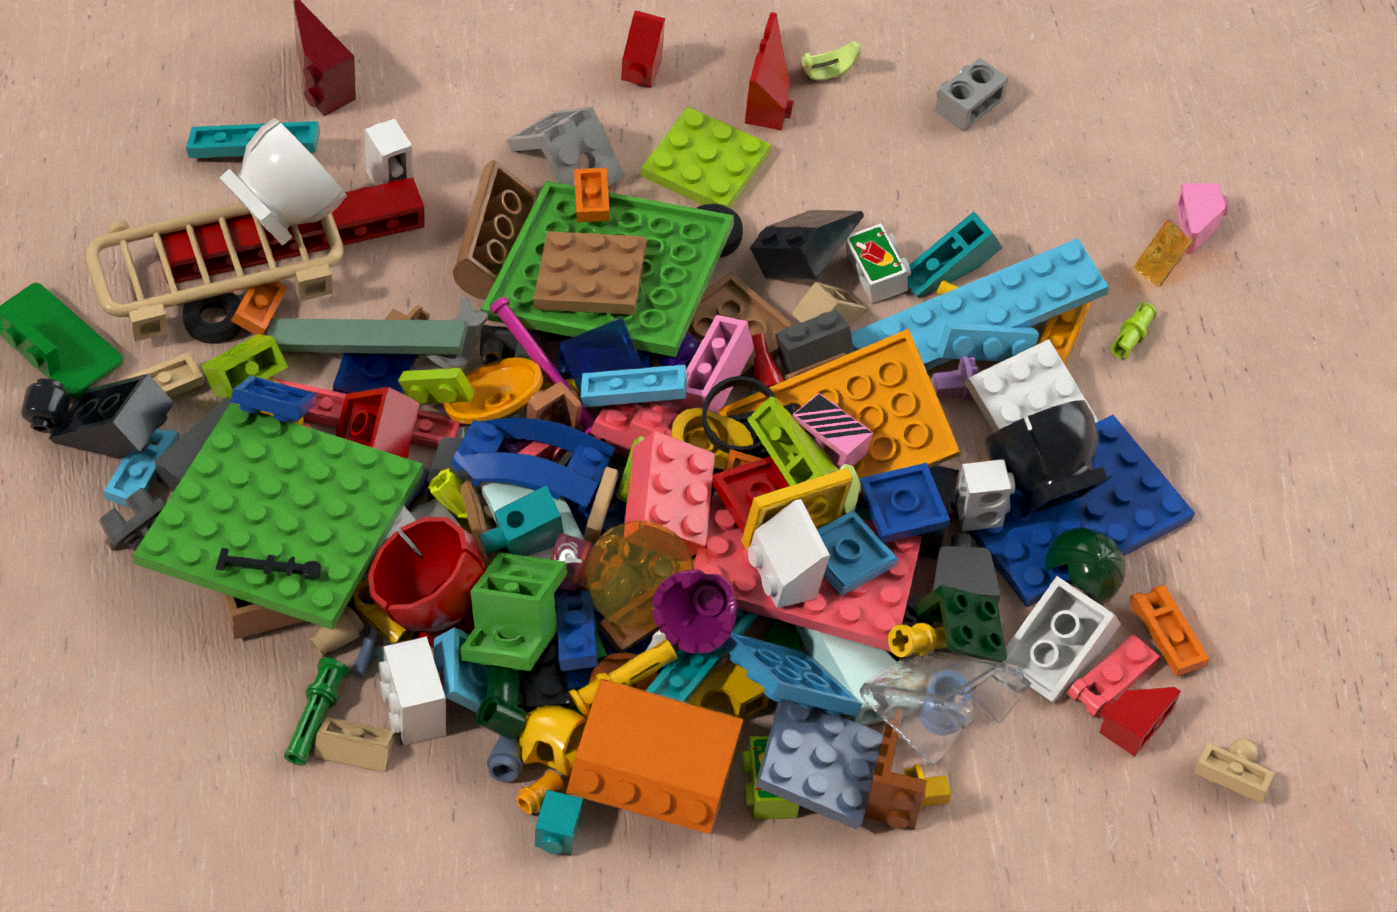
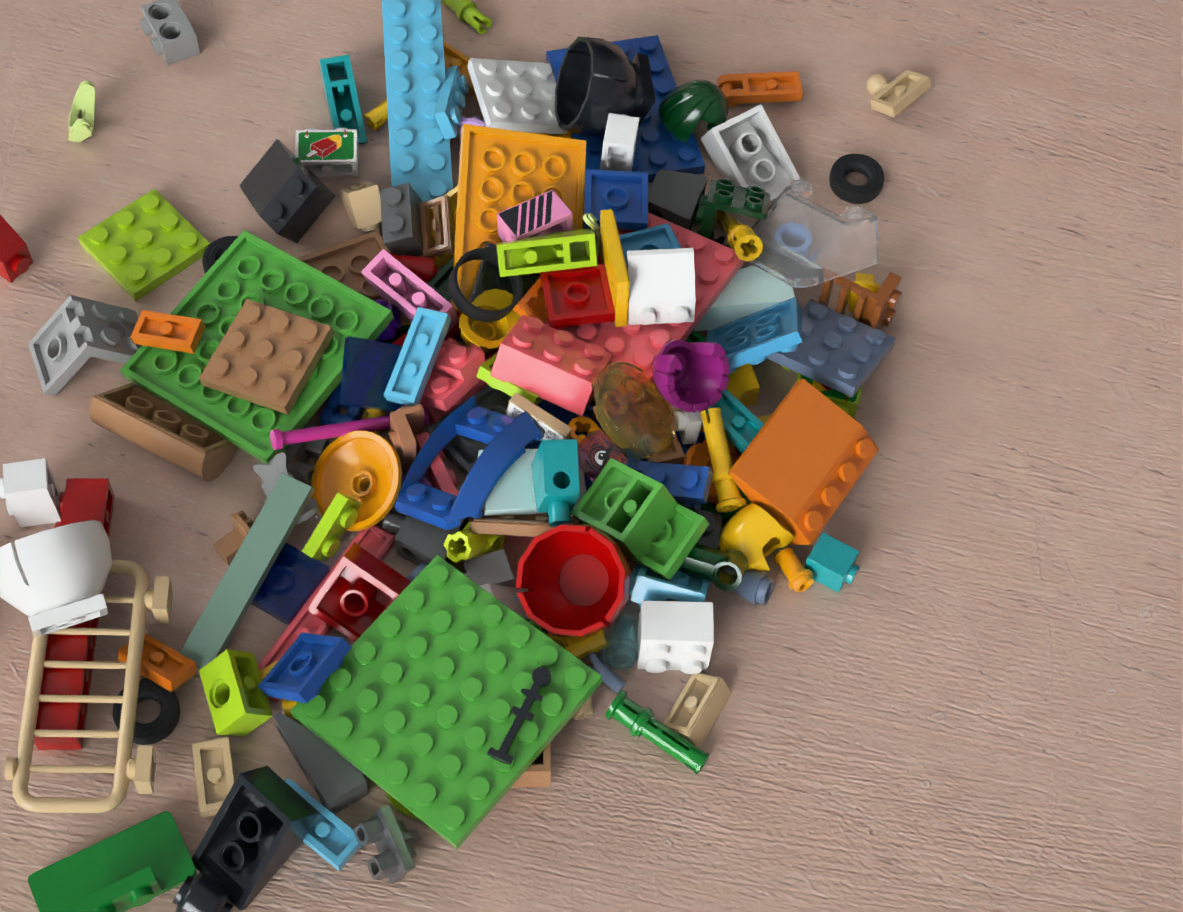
camera: 70 degrees left, 5 degrees up
red wedge [745,12,794,131] -> none
coral plate [1067,634,1160,718] -> none
red slope [1099,687,1181,757] -> none
none -> black tyre [829,154,884,204]

